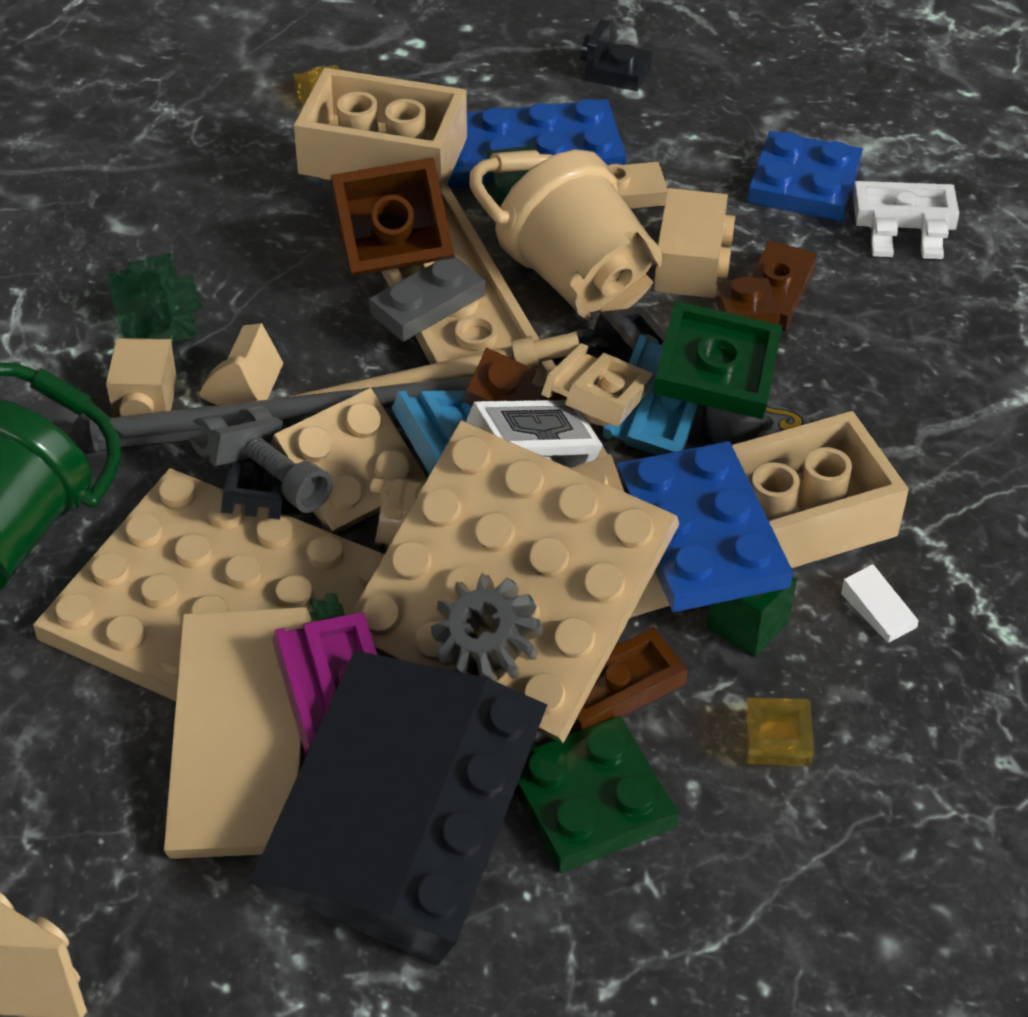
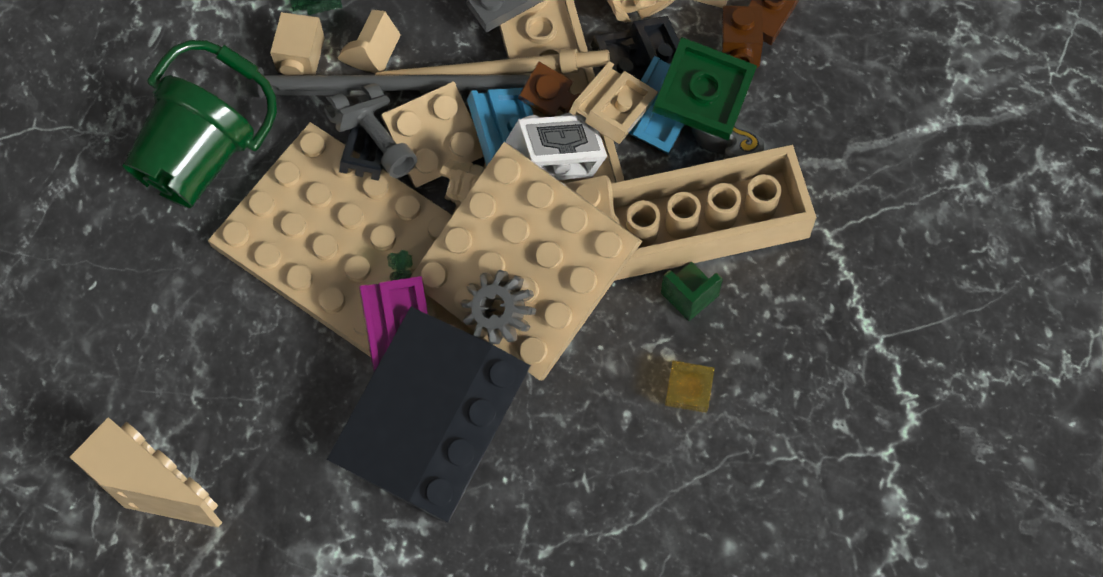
camera: 10 degrees right, 20 degrees up
tan tile [164,607,311,859] -> none
dark green plate [515,716,679,874] -> none
reddish brown plate [573,627,688,732] -> none
blue plate [617,441,793,612] -> none
white piece [841,565,919,643] -> none

